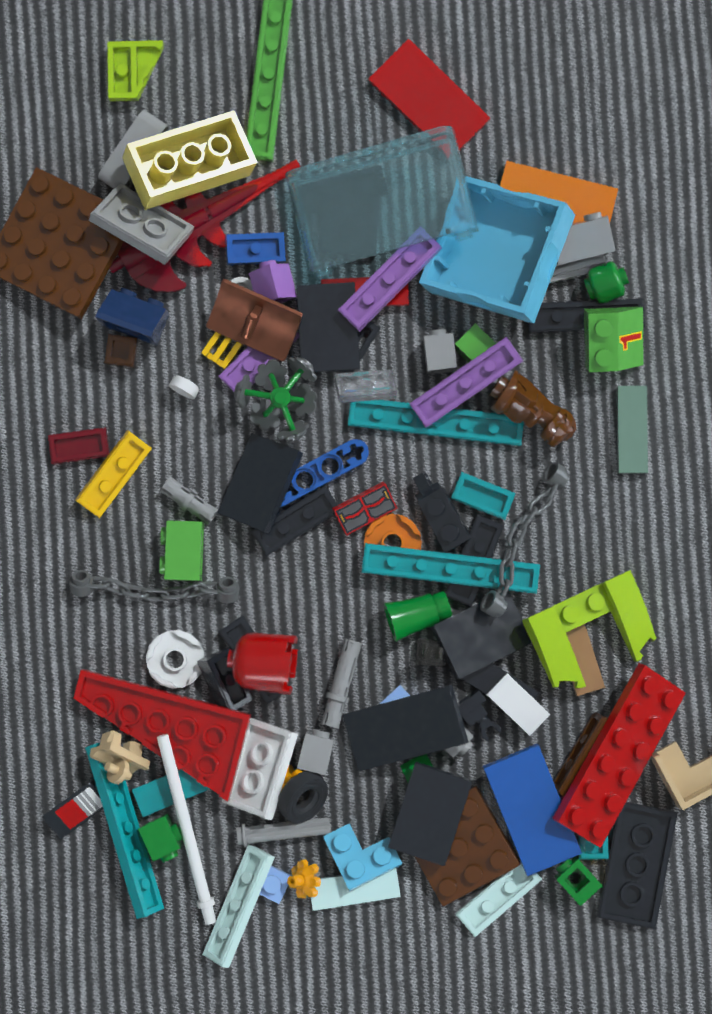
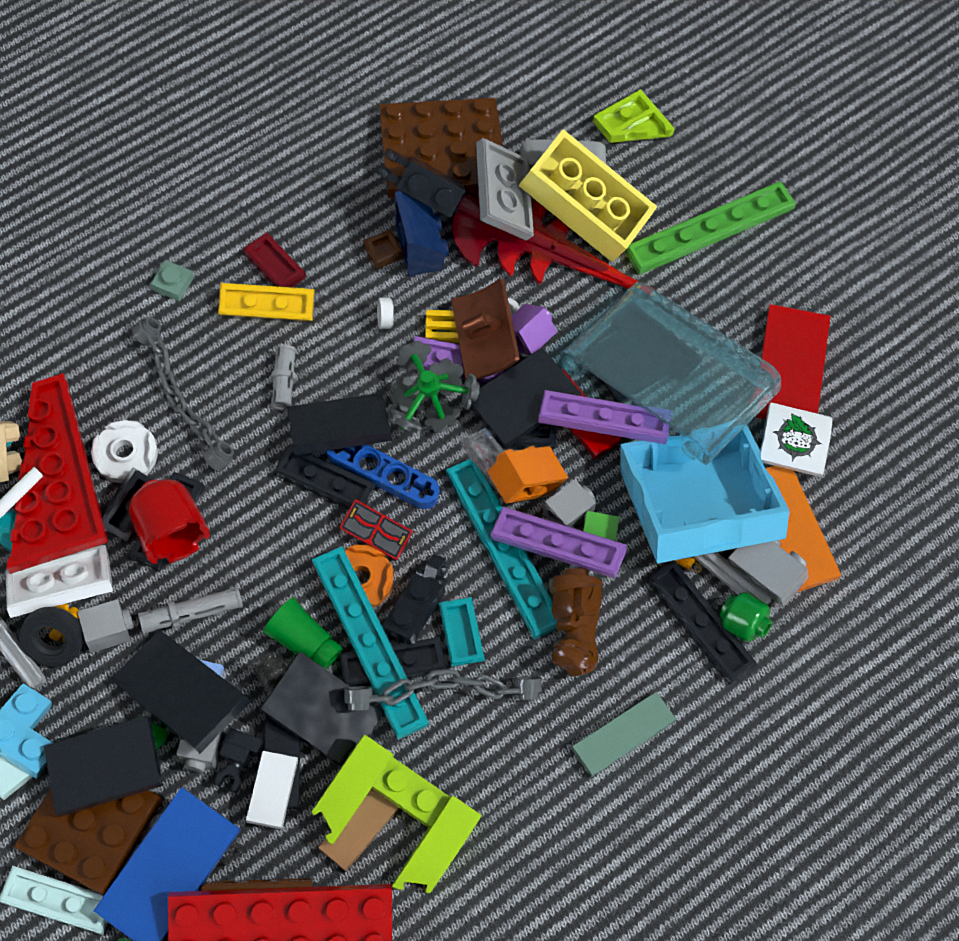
camera: 50 degrees right, 20 degrees down
bright green brick [159,521,204,581] -> none
blue plate [225,232,286,265] -> none
bright green slope [584,307,643,372] -> none
none -> sand green plate [151,260,194,301]
none -> black hinge [375,148,465,217]
none -> orange brick [487,446,569,504]
none -> white slope [760,402,833,477]

